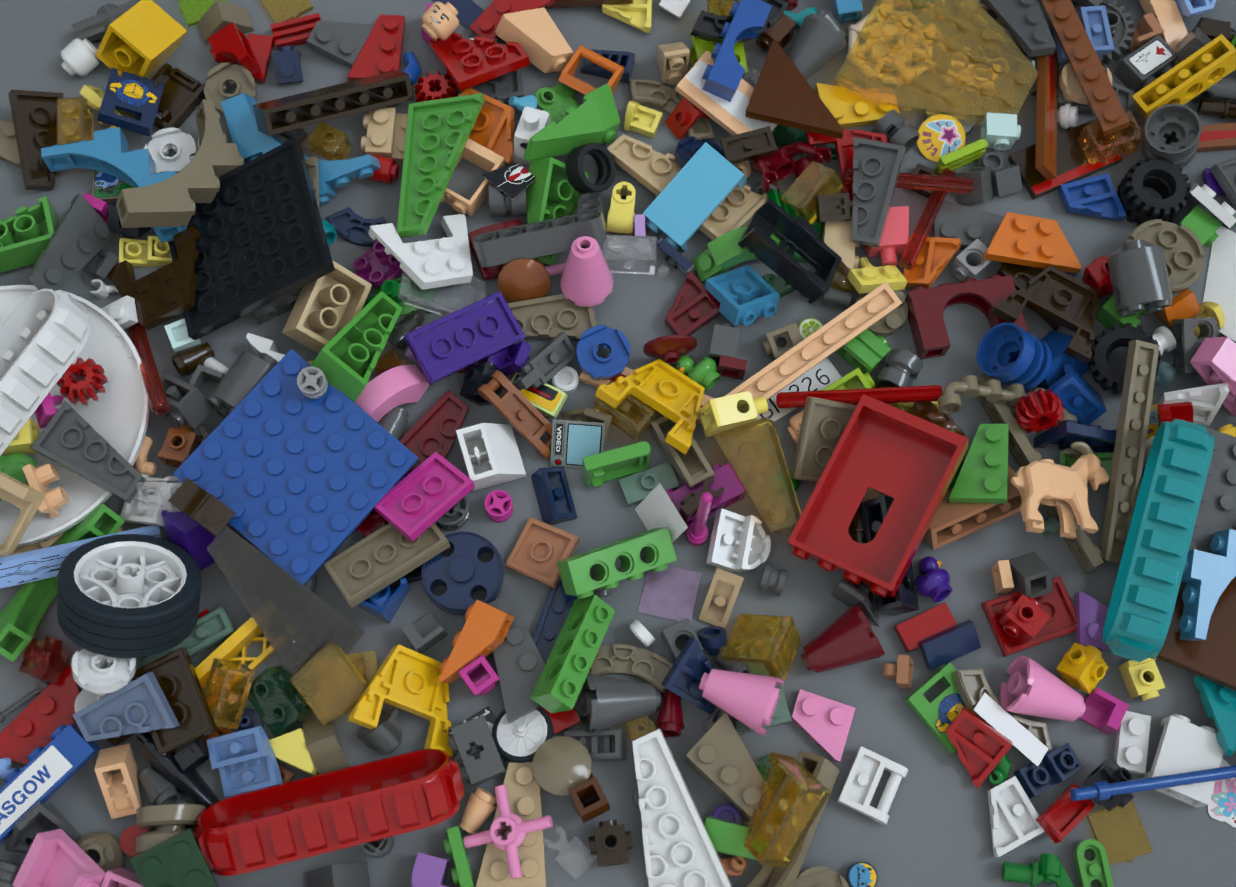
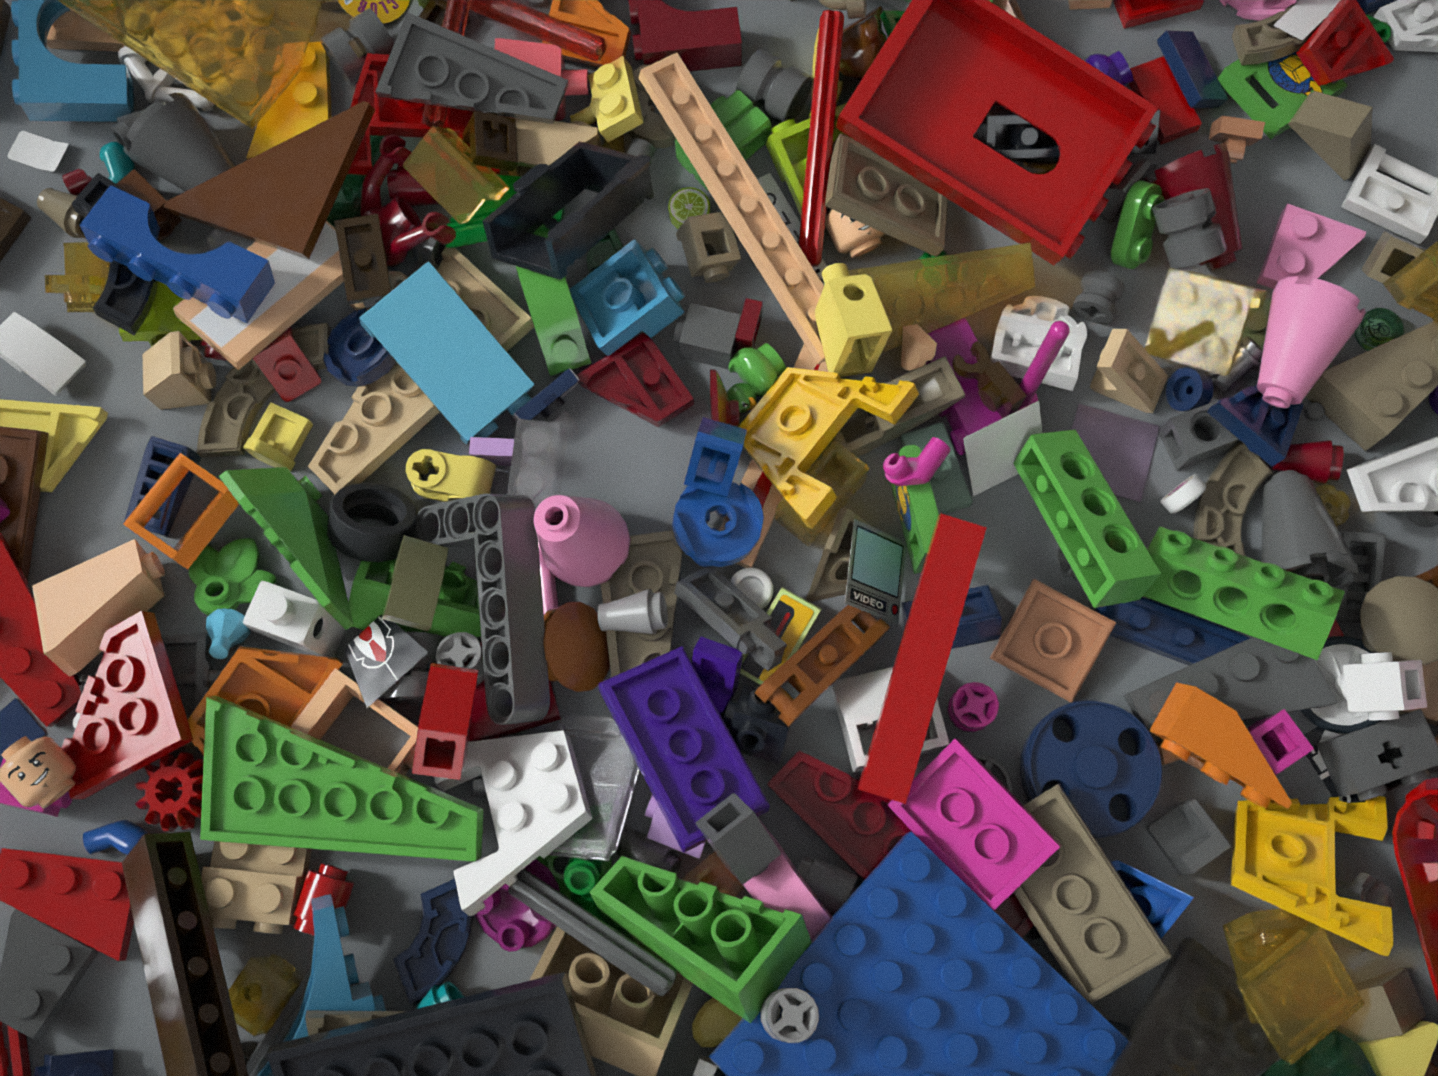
camera: 80 degrees left, 5 degrees up
none -> olive slope [382,535,449,631]
none -> red slope [412,663,479,780]
none -> light grey wheel [435,632,484,686]
none -> dark grey axle [508,869,677,996]
none -> light grey cone [598,589,668,634]
none -> blue slope [684,417,747,497]
none -> dark grey brick [695,793,782,885]
none -> red tile [857,513,987,804]
none -> dark pink arm [883,437,951,486]
none -> light nougat tile [901,324,937,371]
none -> bright green plate [1111,180,1165,269]
none -> dark grey wheel [1152,188,1227,268]
none -> dark tan slope [1288,91,1373,180]
none -> white brick [1341,652,1427,720]

